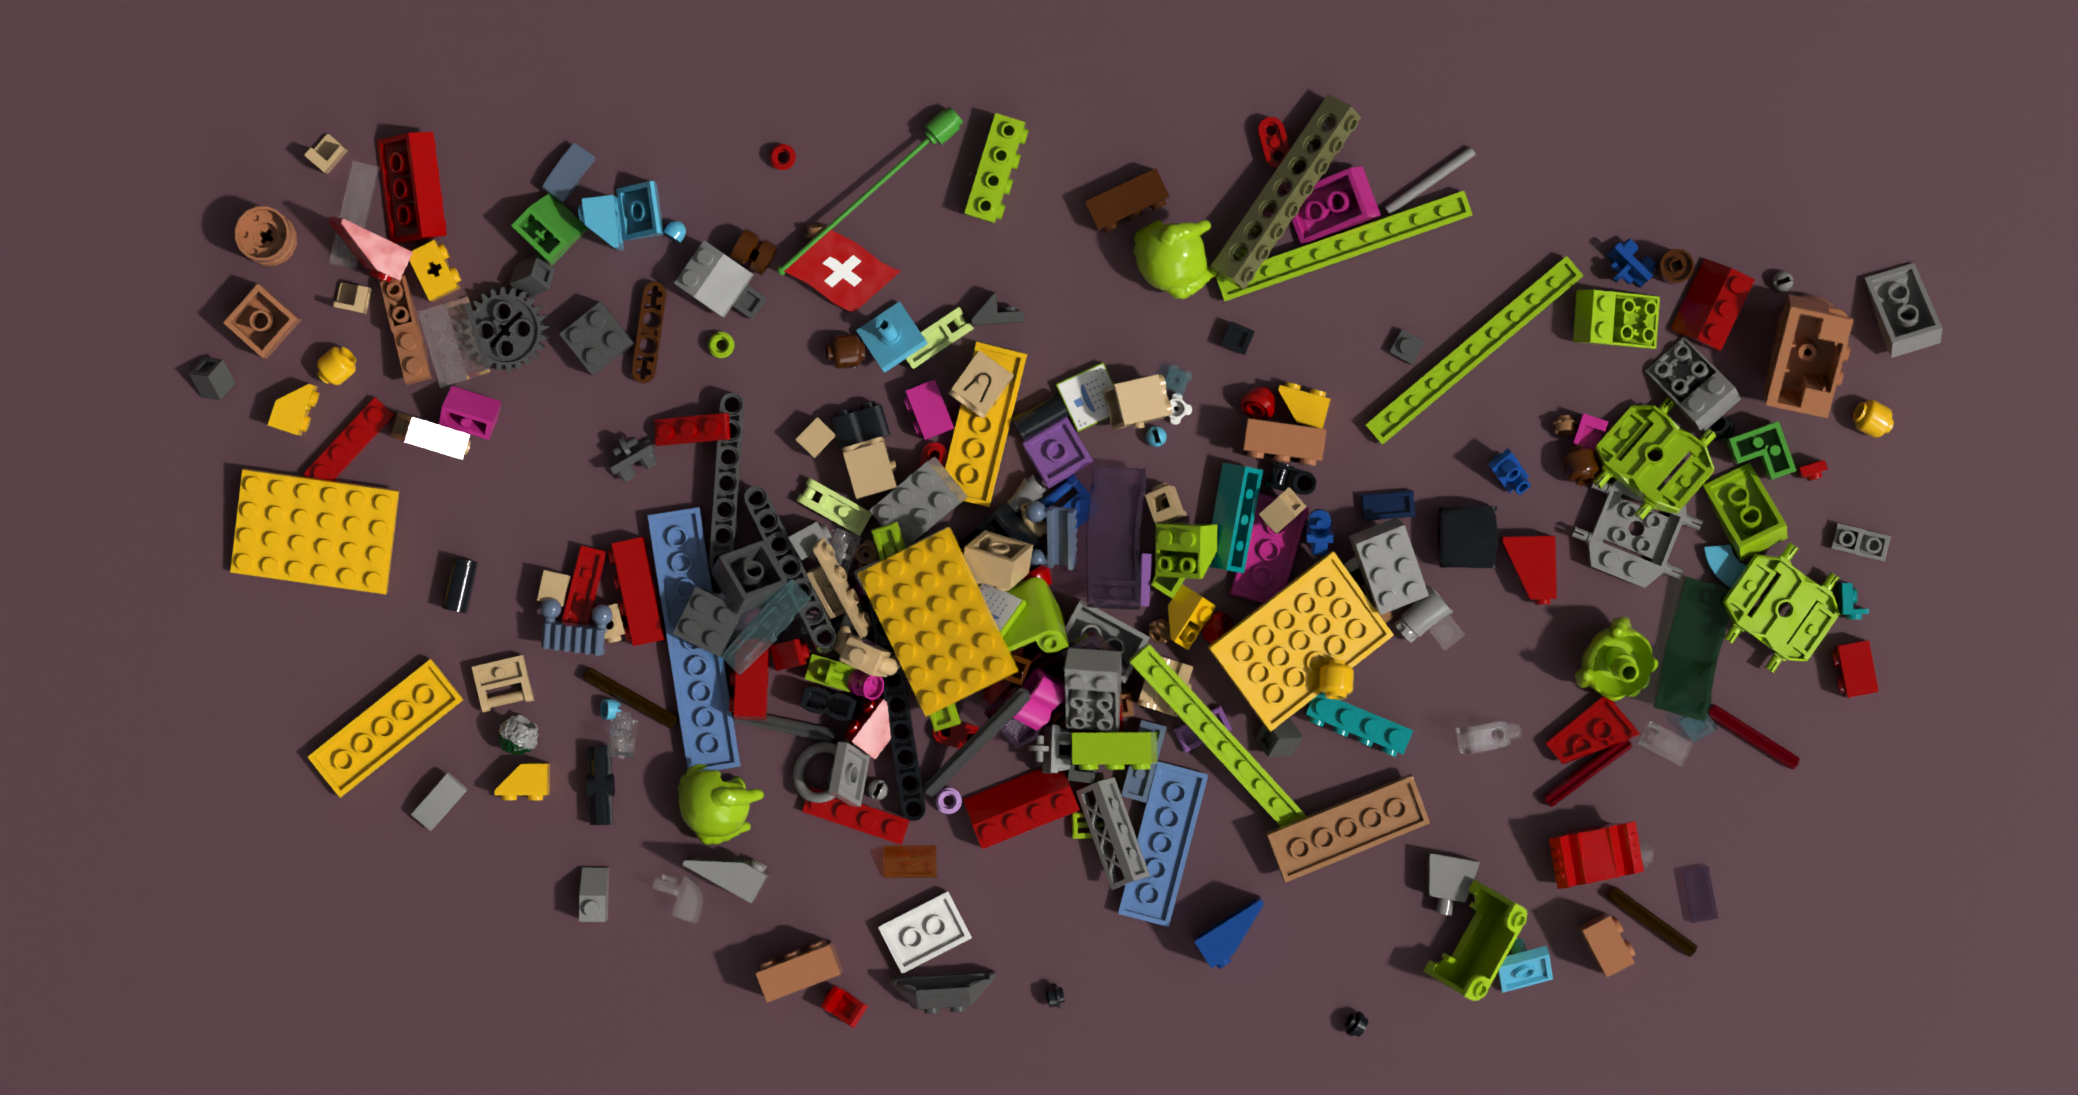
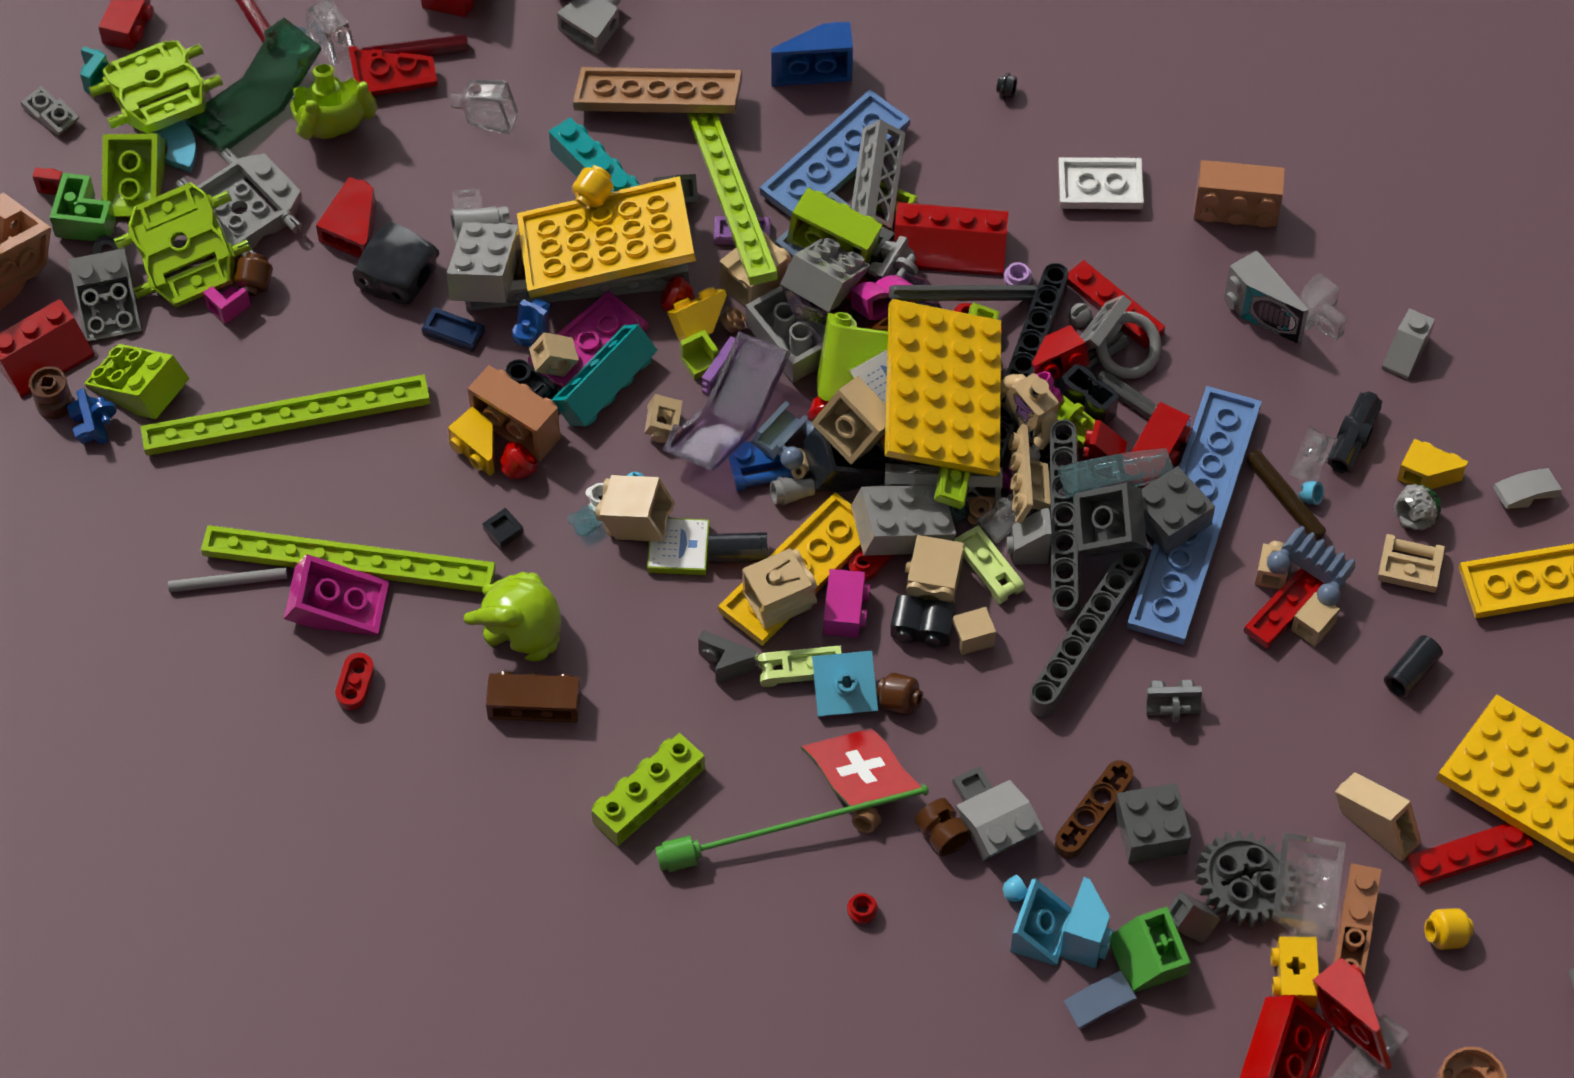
camera: 155 degrees left, 30 degrees down
nougat brick [223,284,302,359] -> none
yellow slope [268,384,319,436] -> none
tan panel [332,282,372,314] -> none
dark pink brick [439,386,502,440] -> none
red brick [608,537,666,646] -> none
red plate [654,413,730,446] -> none
lime piece [678,764,764,845] -> none
lime plate [708,332,735,358] -> none
red bracket [821,986,868,1028] -> none
clear orange slope [884,845,937,878] -> none
dark grey wedge [890,971,996,1014] -> none
medium lavender tile [1022,417,1094,489] -> none
lime slope [1155,522,1217,579] -> none
olive brick [1210,94,1362,290] -> none
dark grey plate [1389,329,1425,365] -> none
blue hips [1488,448,1531,495] -> none
medium nougat plate [1553,415,1578,435] -> none

